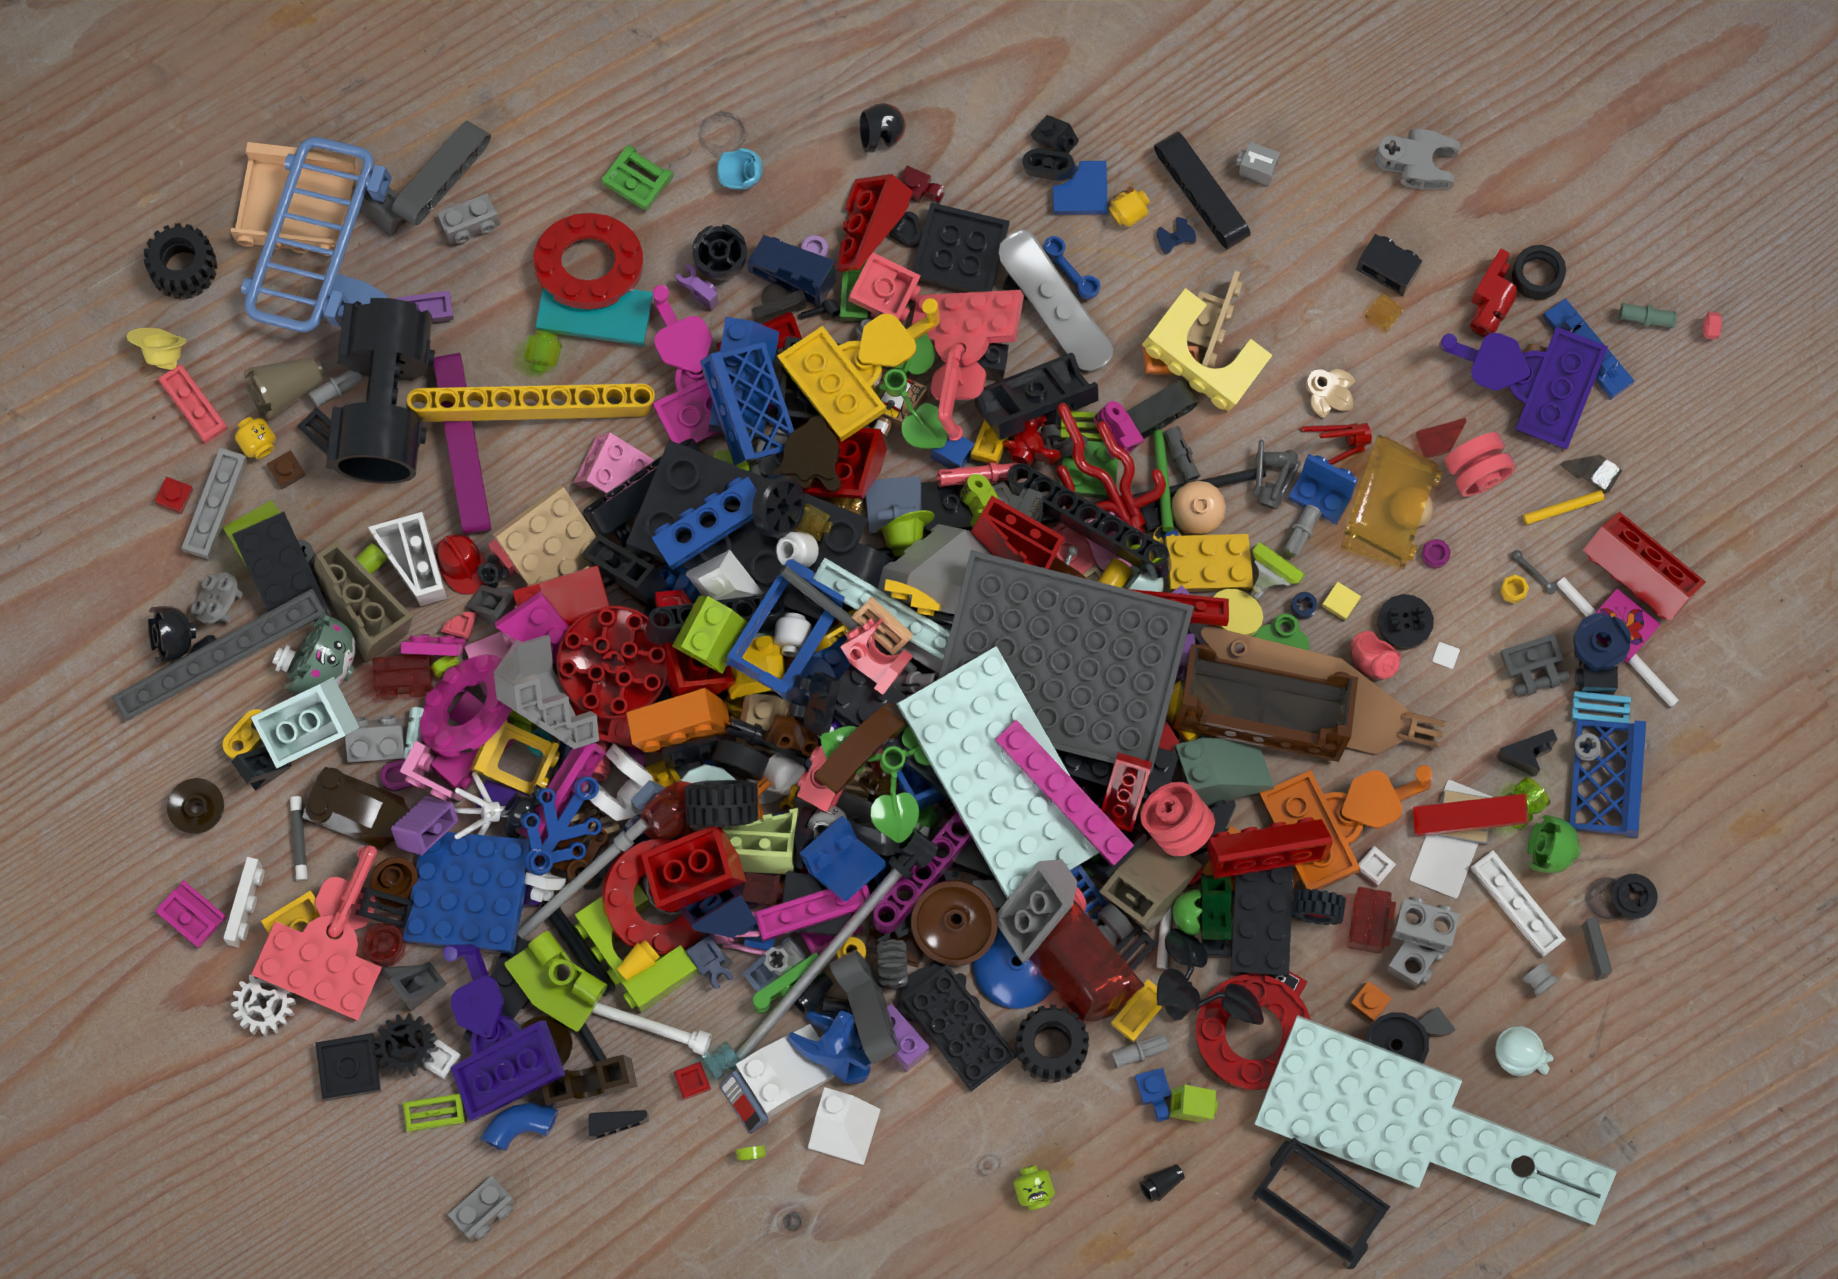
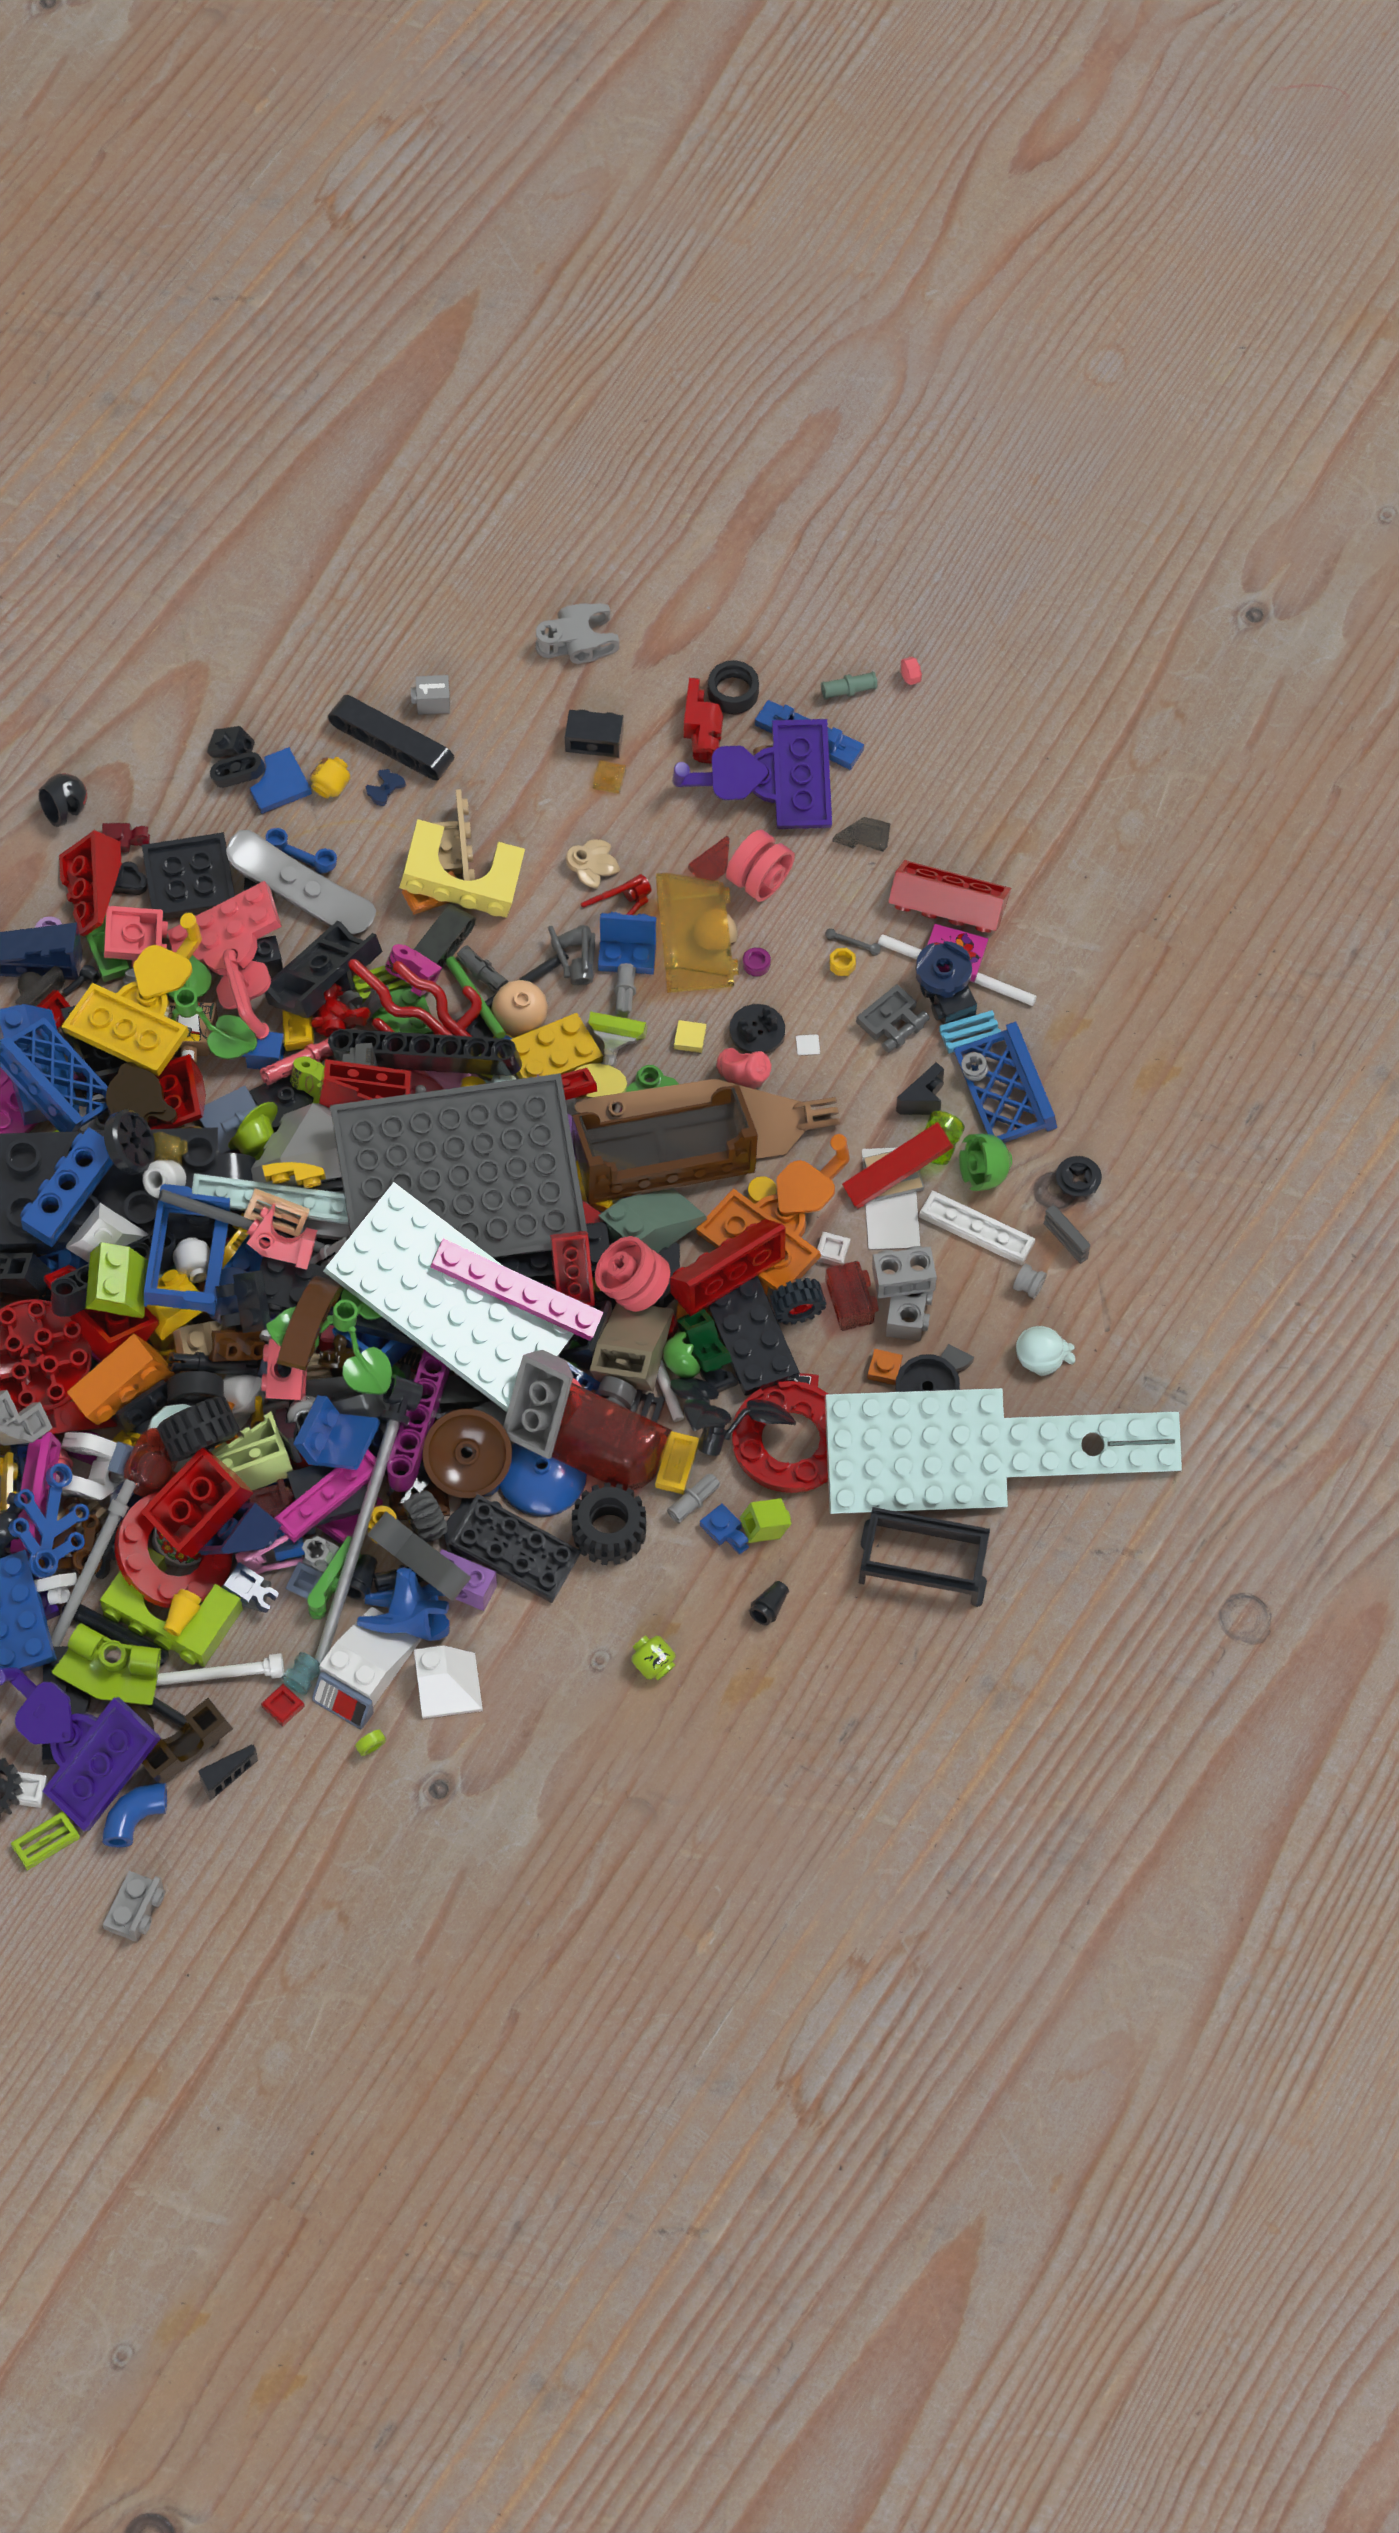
camera: 25 degrees left, 10 degrees down
dark blue bush [1291,592,1317,620] -> none
yellow bar [1522,490,1604,525] -> none
none -> yellow tile [748,1176,777,1204]

